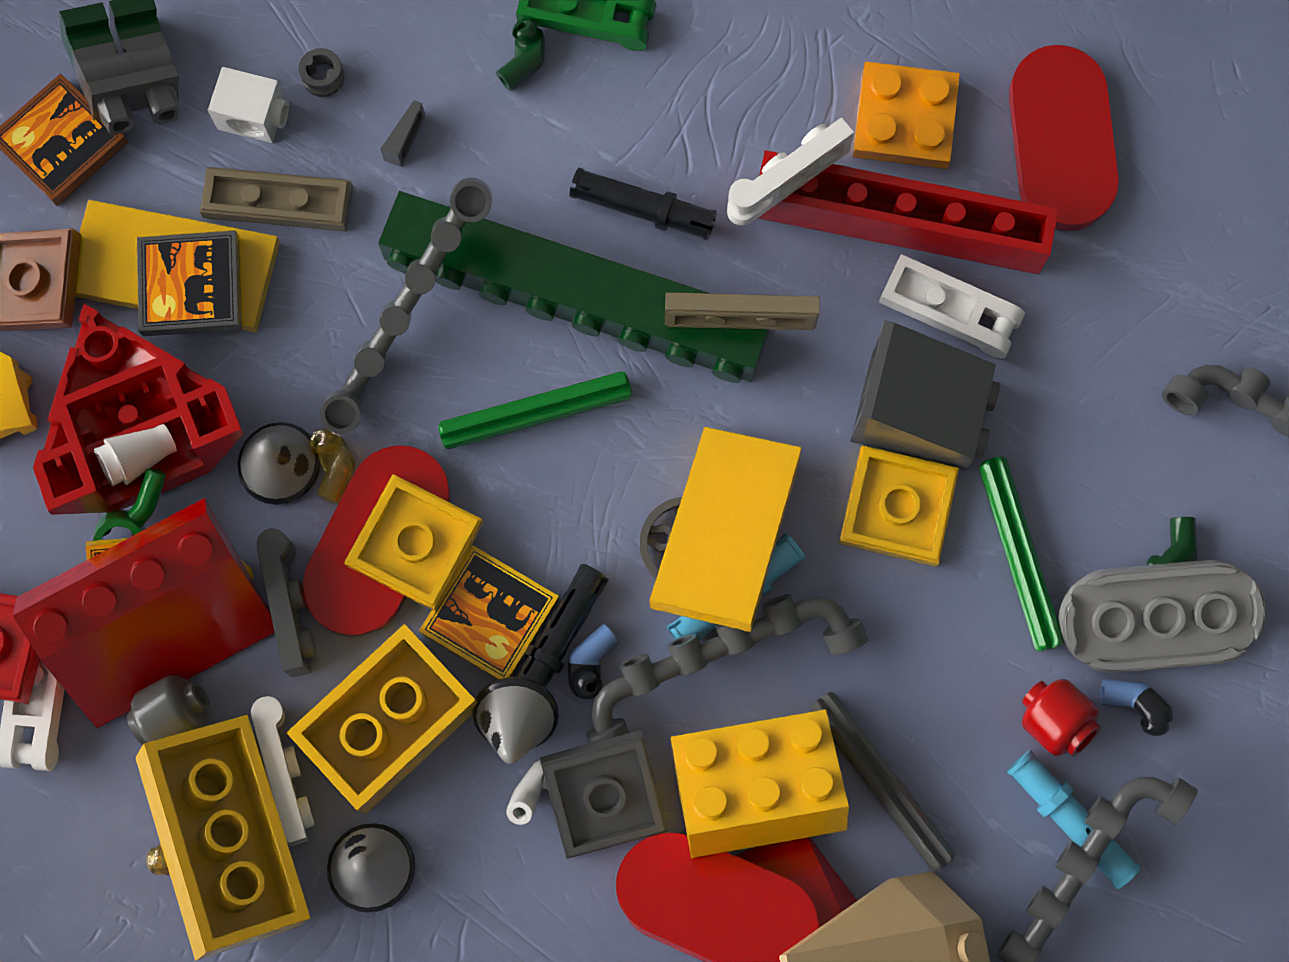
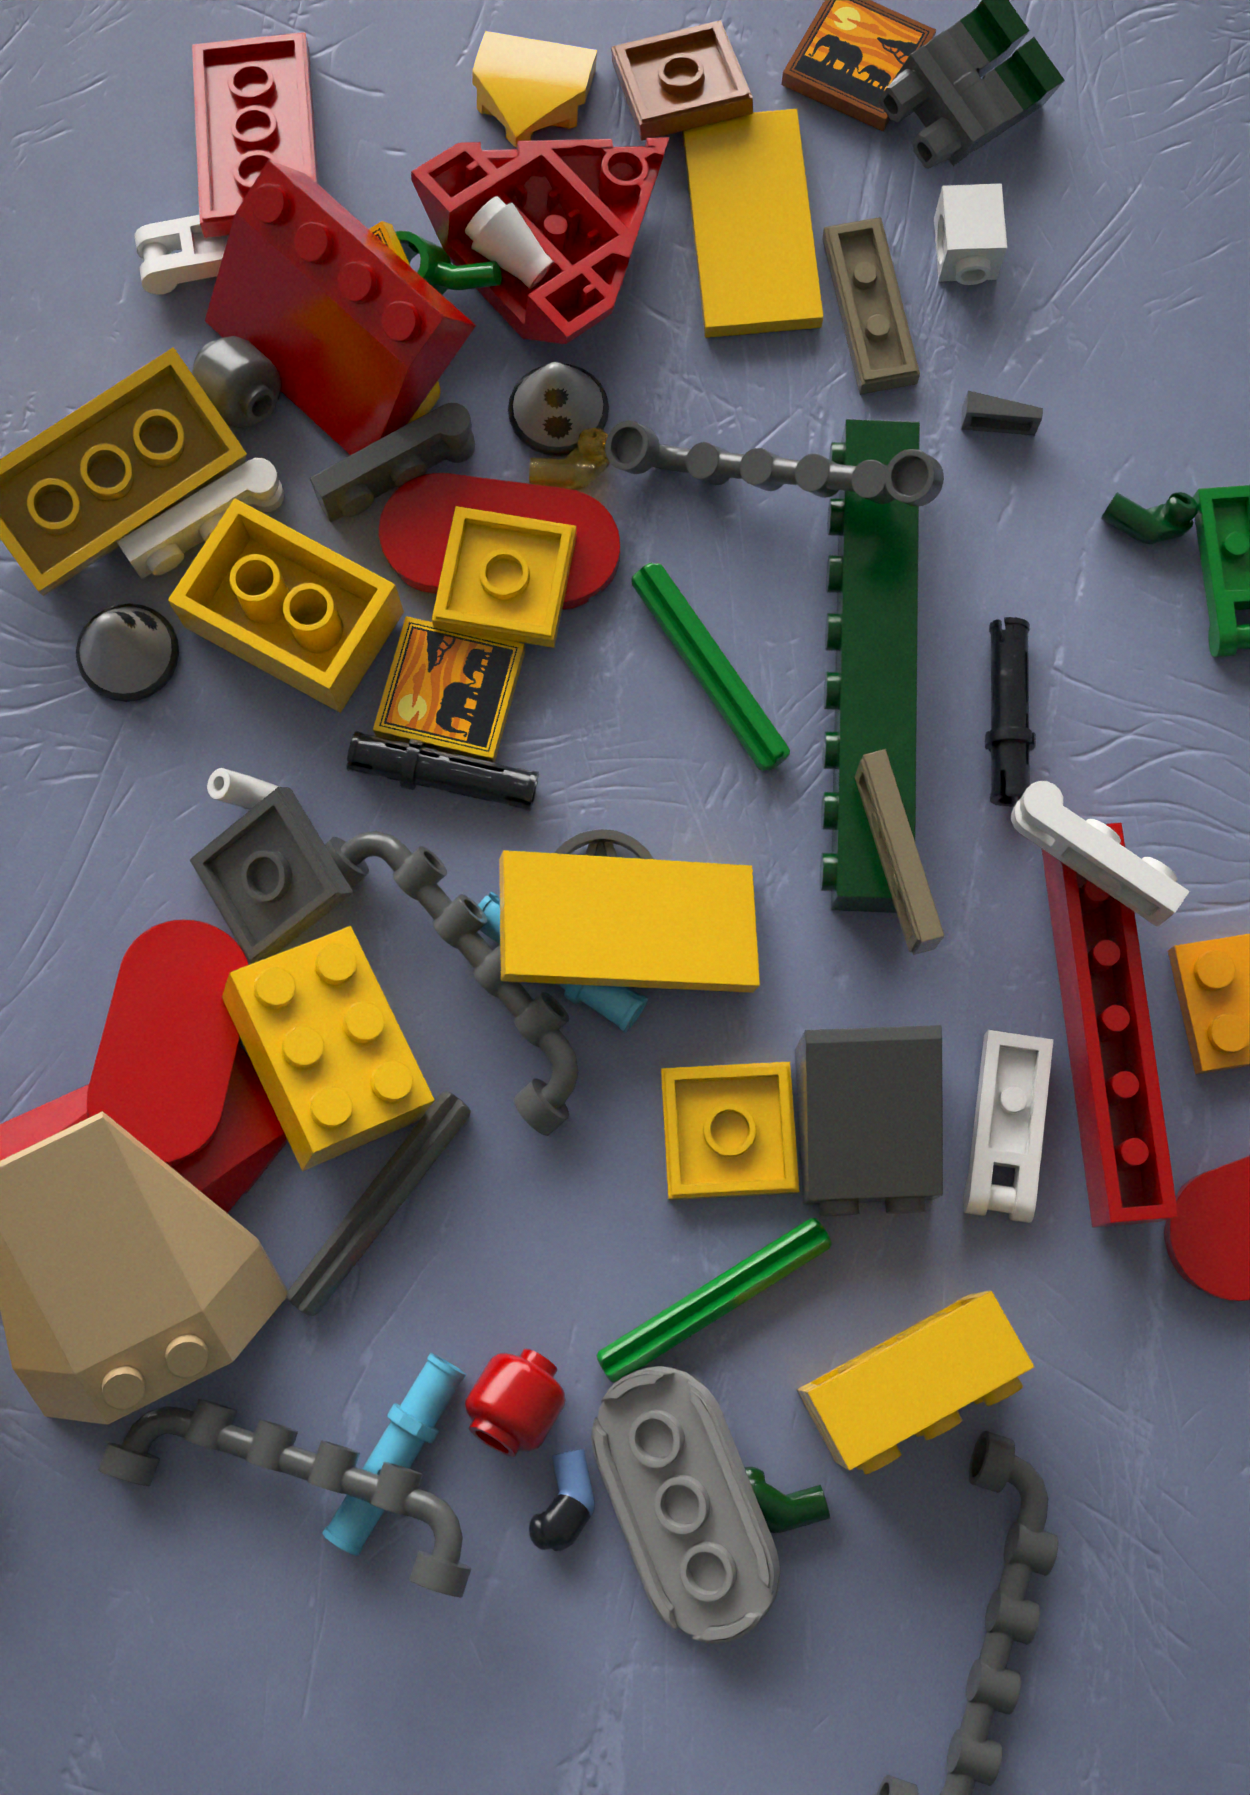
camera: 75 degrees right, 0 degrees up
tile [137,230,242,337] -> none
dark grey bush [299,48,344,97] -> none
light grey hat [472,677,559,763] -> none
arm [568,624,620,700] -> none
none -> yellow brick [796,1291,1034,1475]

